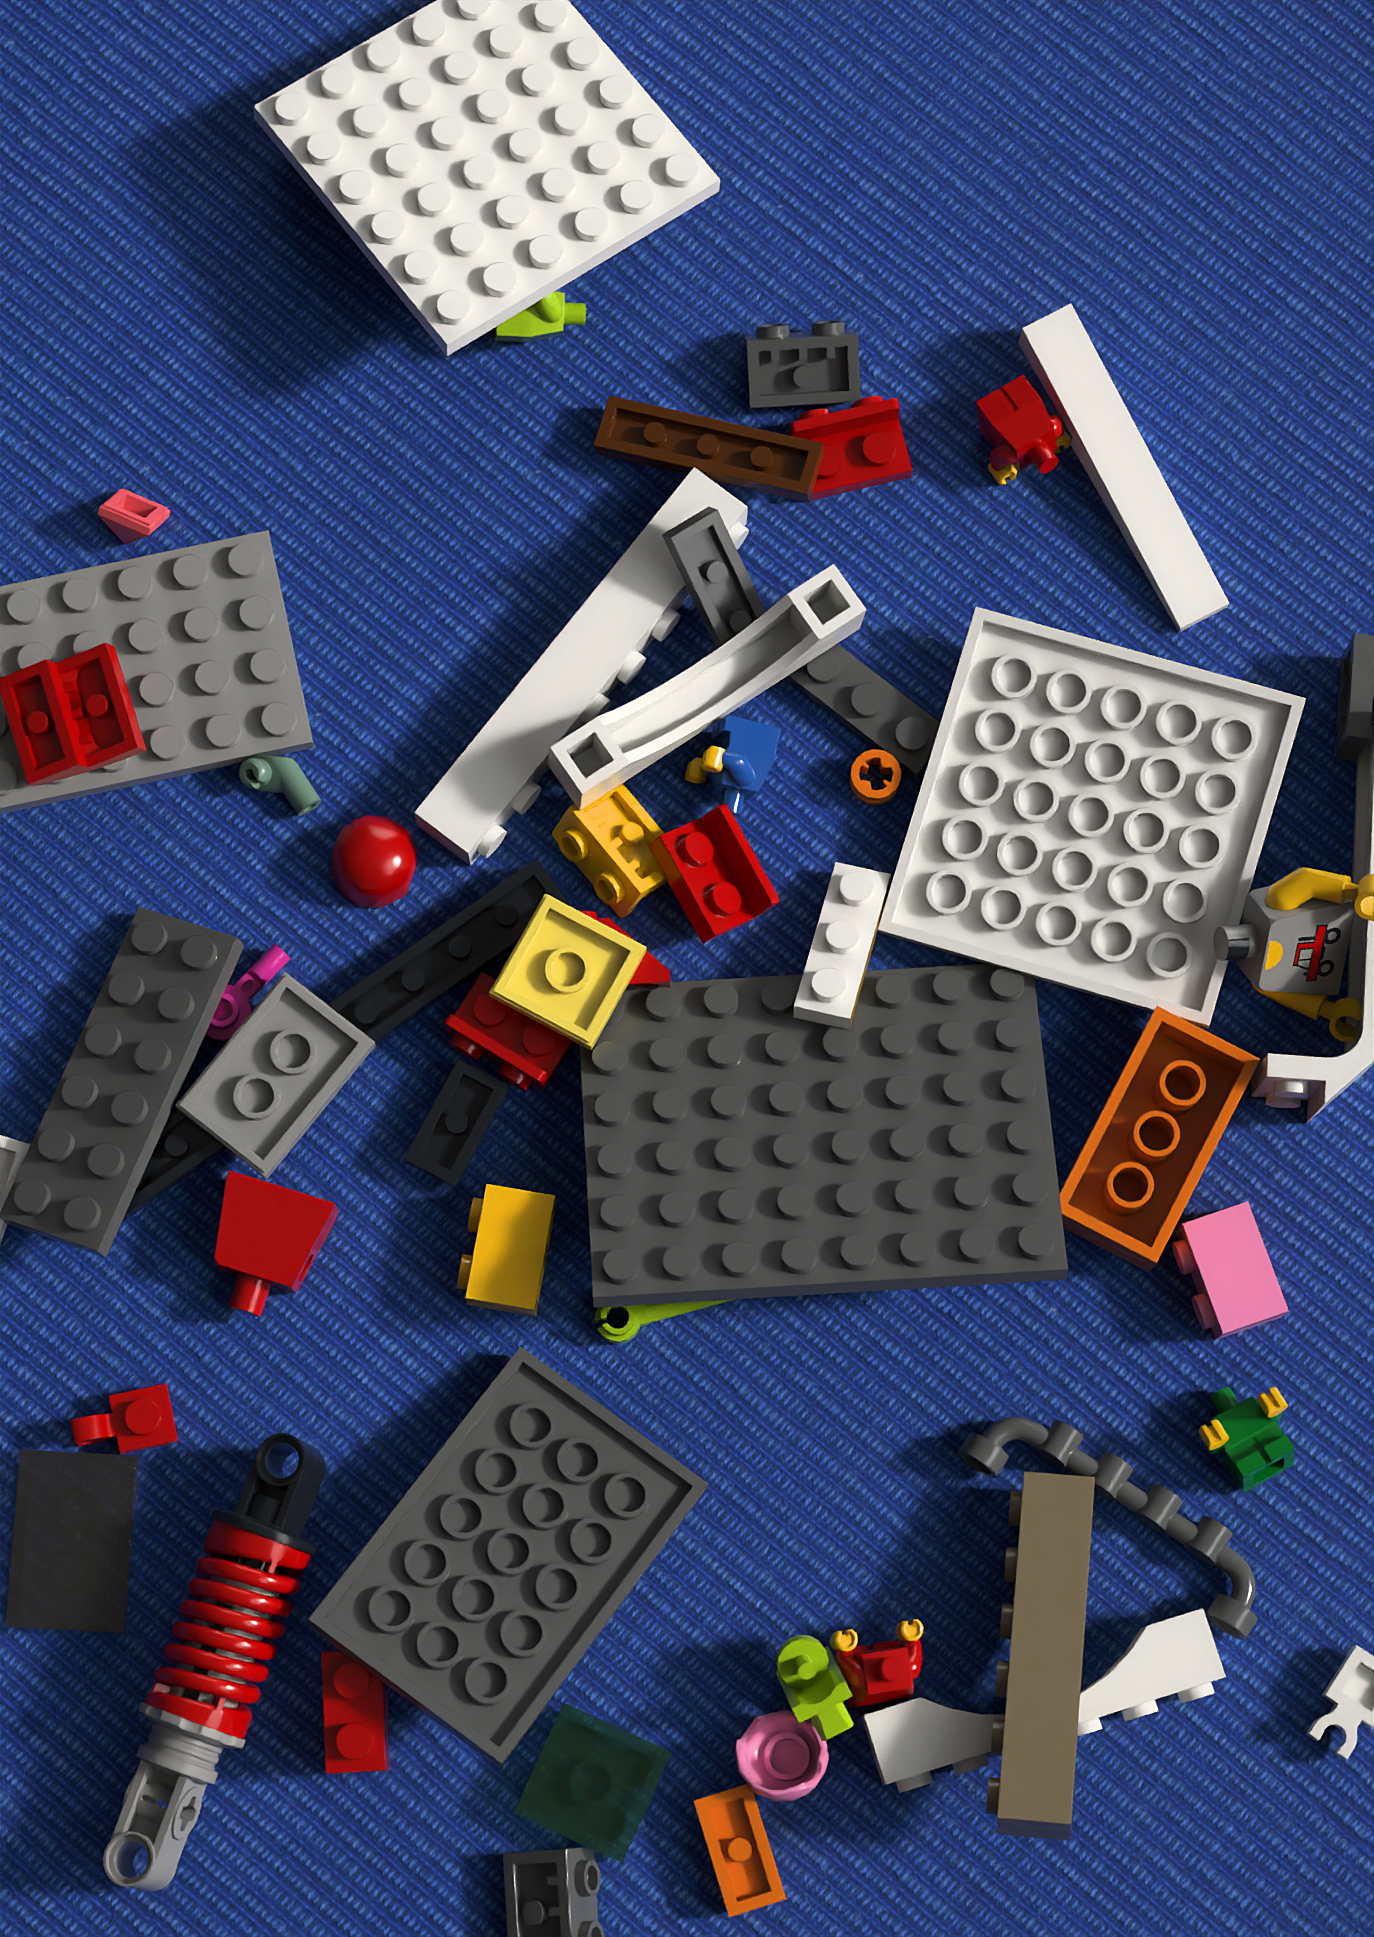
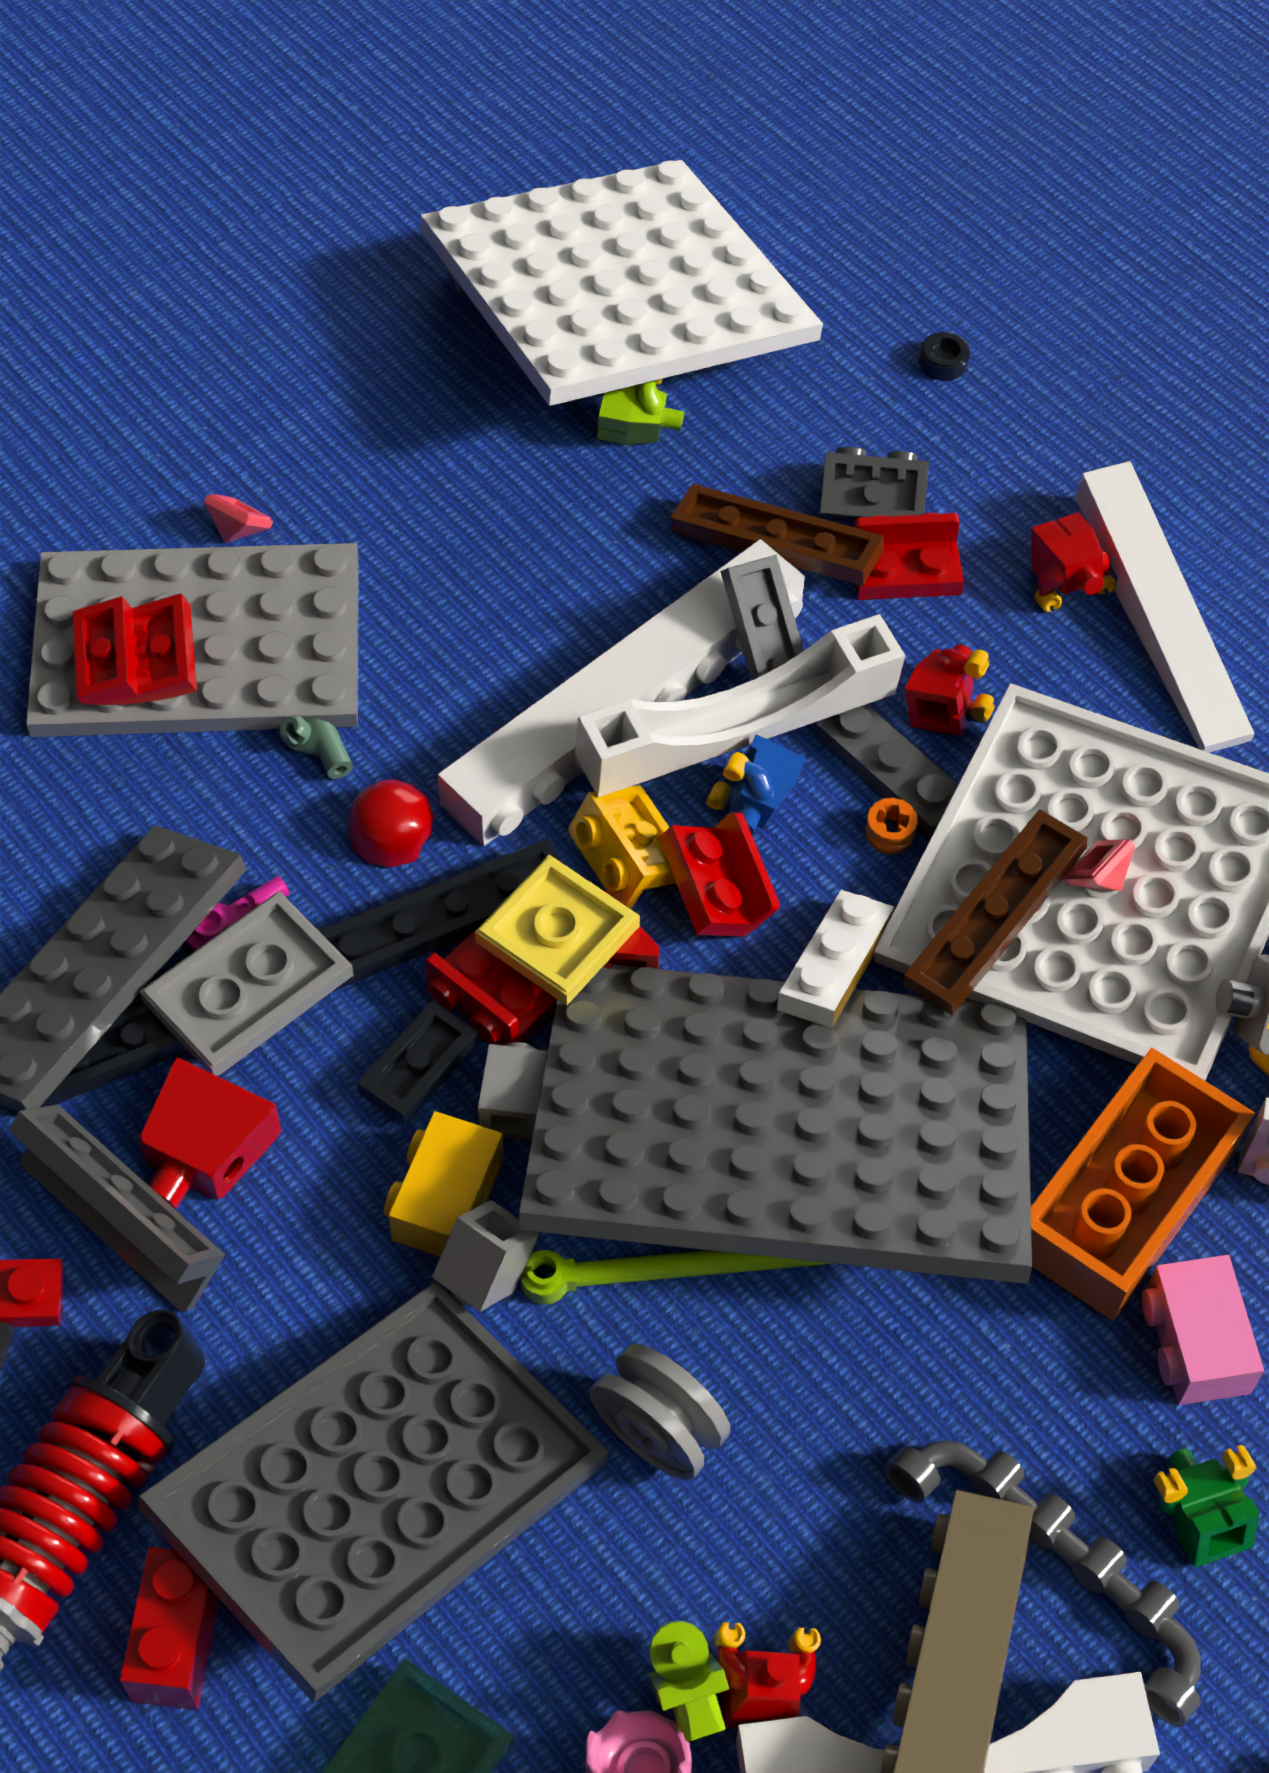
camera: 10 degrees right, 20 degrees down
none -> dark grey panel [8,1104,225,1312]
none -> light grey brick [432,1200,539,1312]
none -> light grey brick [478,1042,548,1140]
none -> light grey wheel [589,1343,730,1481]
none -> reddish brown plate [904,809,1087,1016]
none -> red piece [905,645,995,736]
none -> black tile [919,332,970,381]
none -> coral slope [1062,839,1135,891]

